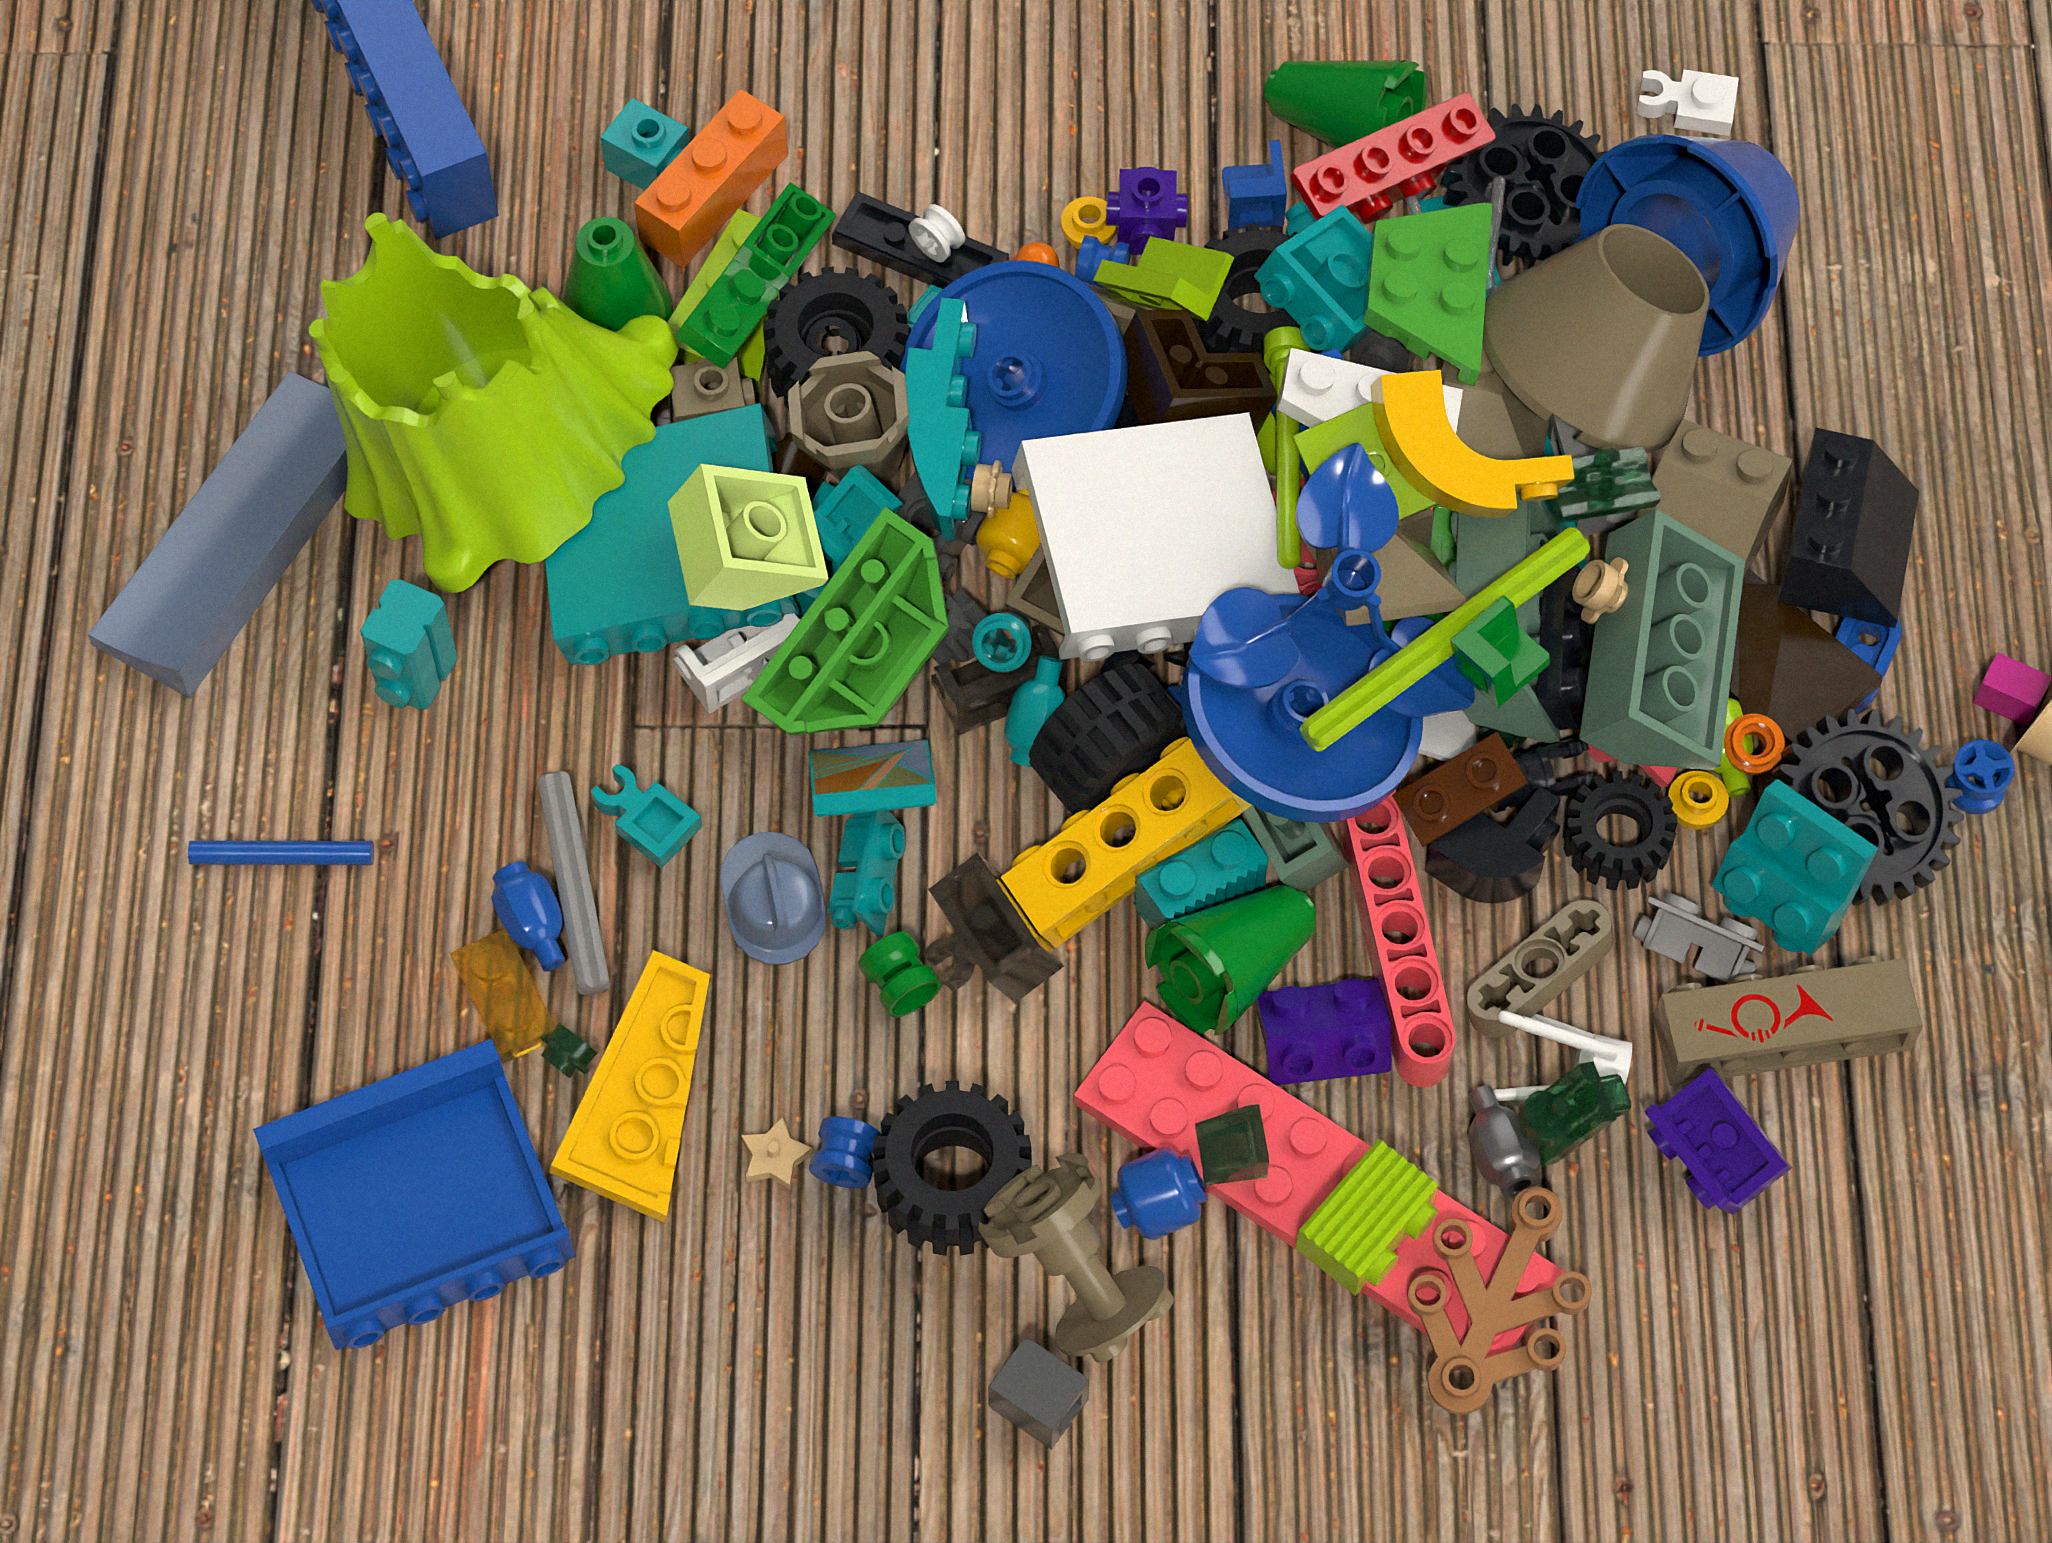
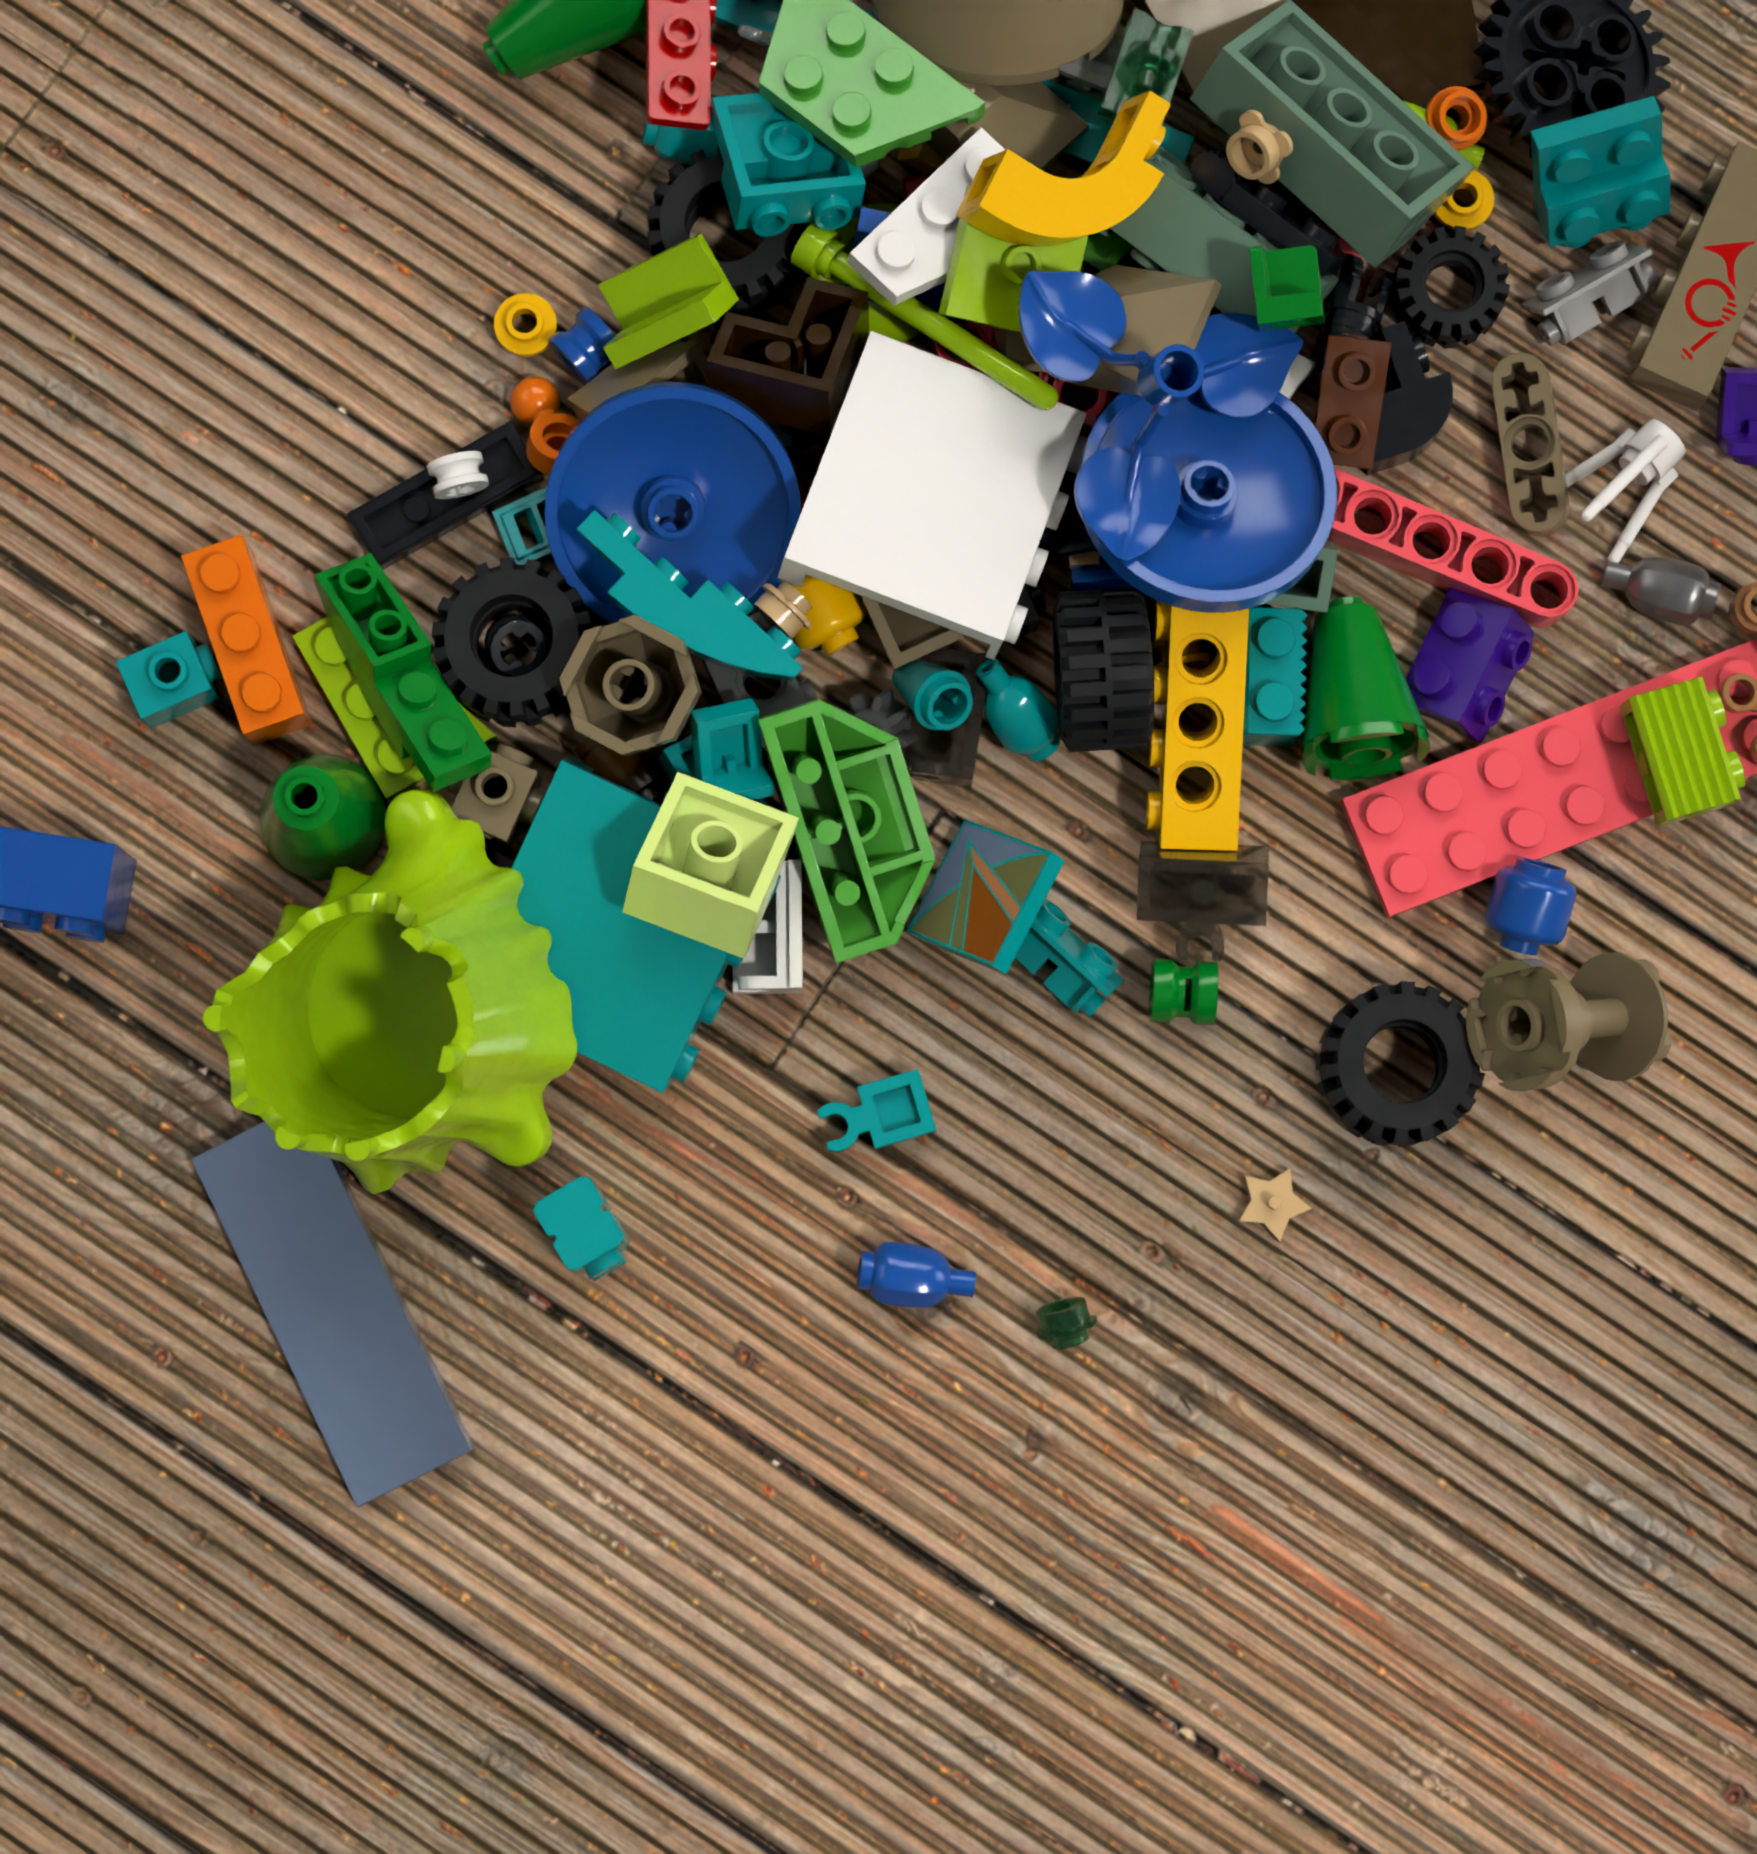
camera: 60 degrees left, 20 degrees up
blue bar [188,840,374,865] -> none
blue panel [253,1038,576,1350] -> none
clear yellow plate [450,928,559,1064] -> none
light grey axle [538,771,610,996] -> none
yellow wing [549,950,710,1223] -> none
sand blue piece [721,832,826,965] -> none
blue wheel [809,1116,881,1188] -> none
dark grey panel [988,1338,1089,1450] -> none
dark purple brick [1106,167,1187,255] -> none
clear green slope [1194,1104,1269,1186] -> none
blue panel [1222,140,1287,230] -> none
lime axle [1299,527,1591,752] -> none
clear green hips [1518,1061,1631,1166] -> none

